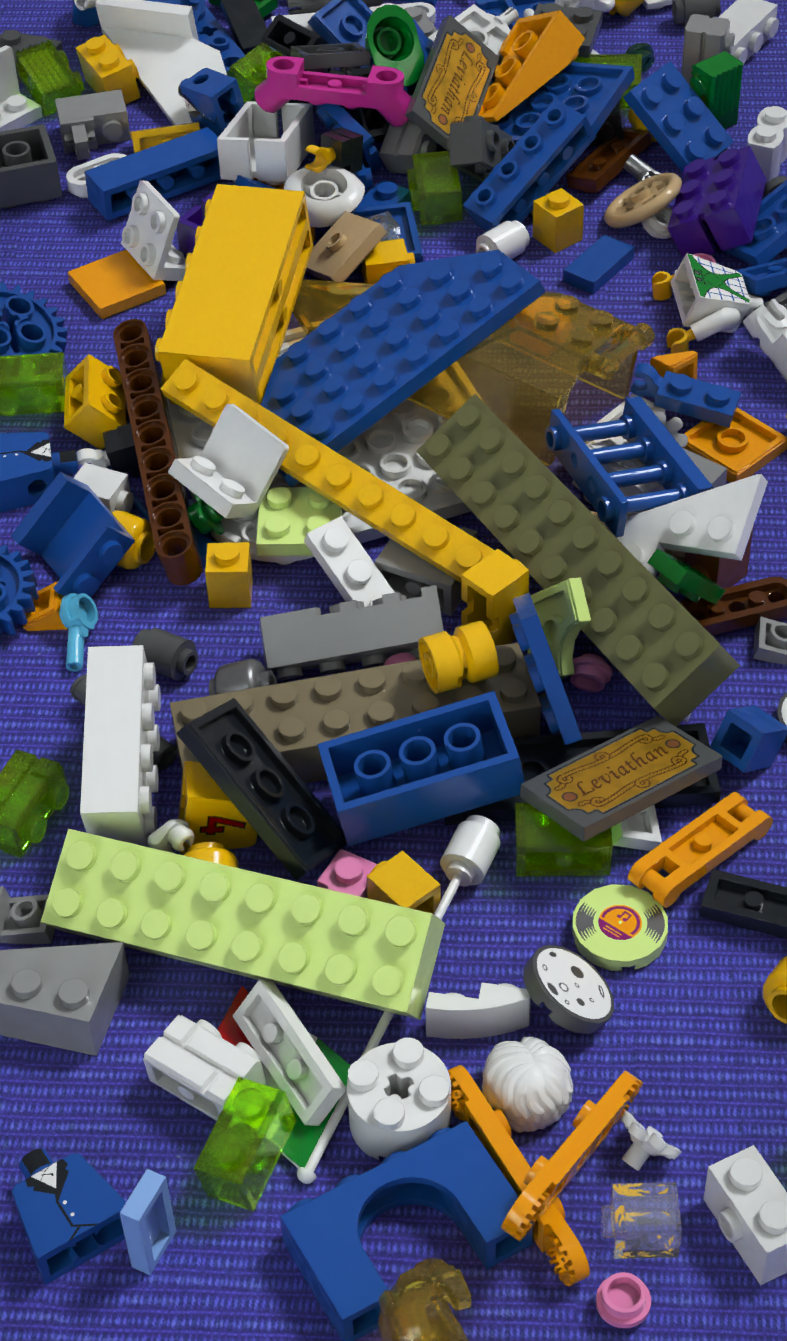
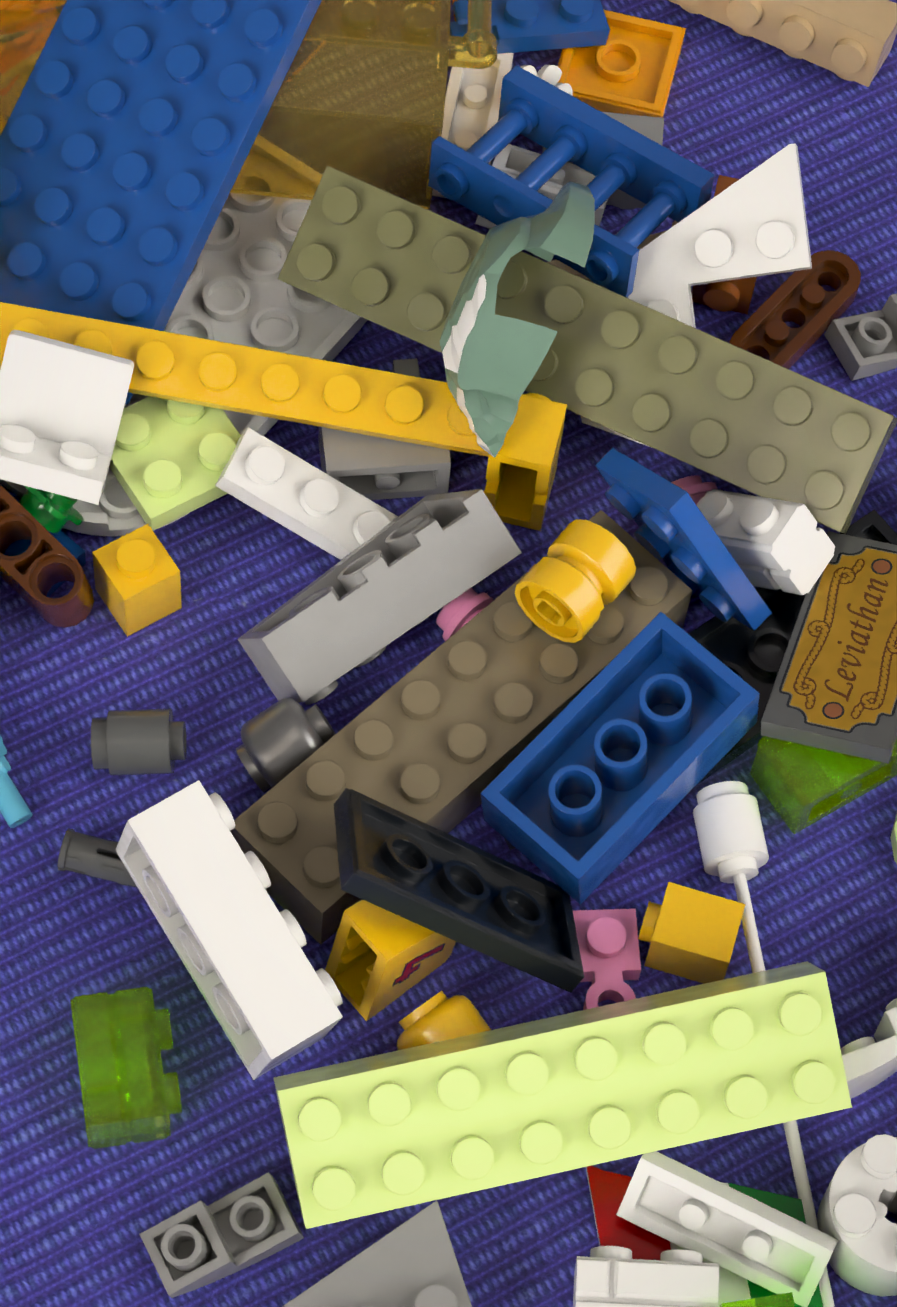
camera: 40 degrees left, 15 degrees up
white arm [147,819,195,853] -> none
yellowish green tile [527,577,591,679] -> none
green plate [647,549,726,605] -> none
none -> sand green animal [439,181,595,458]
none -> white brick [697,489,835,595]

